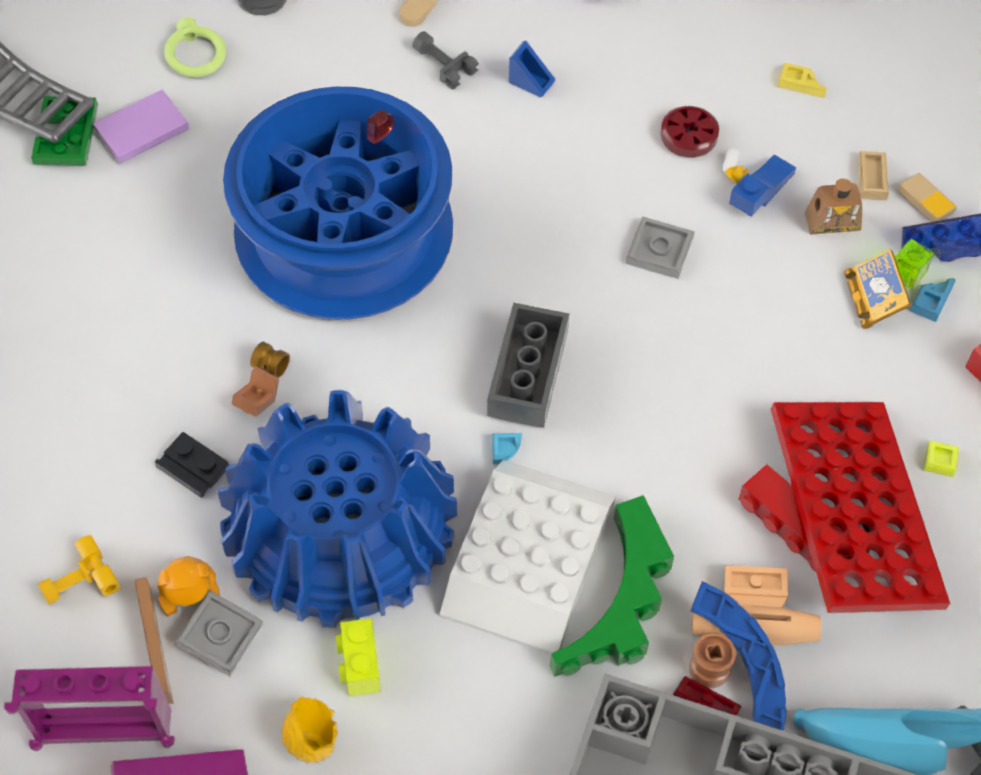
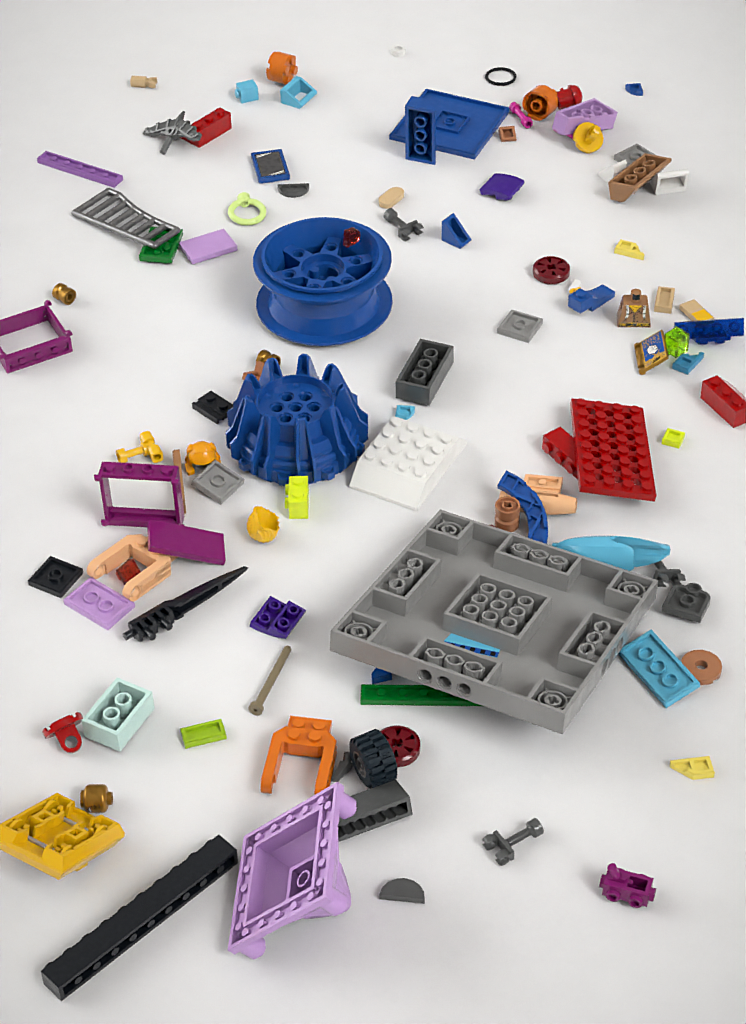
camera: 10 degrees right, 15 degrees down
green arch [550,495,675,677] -> none

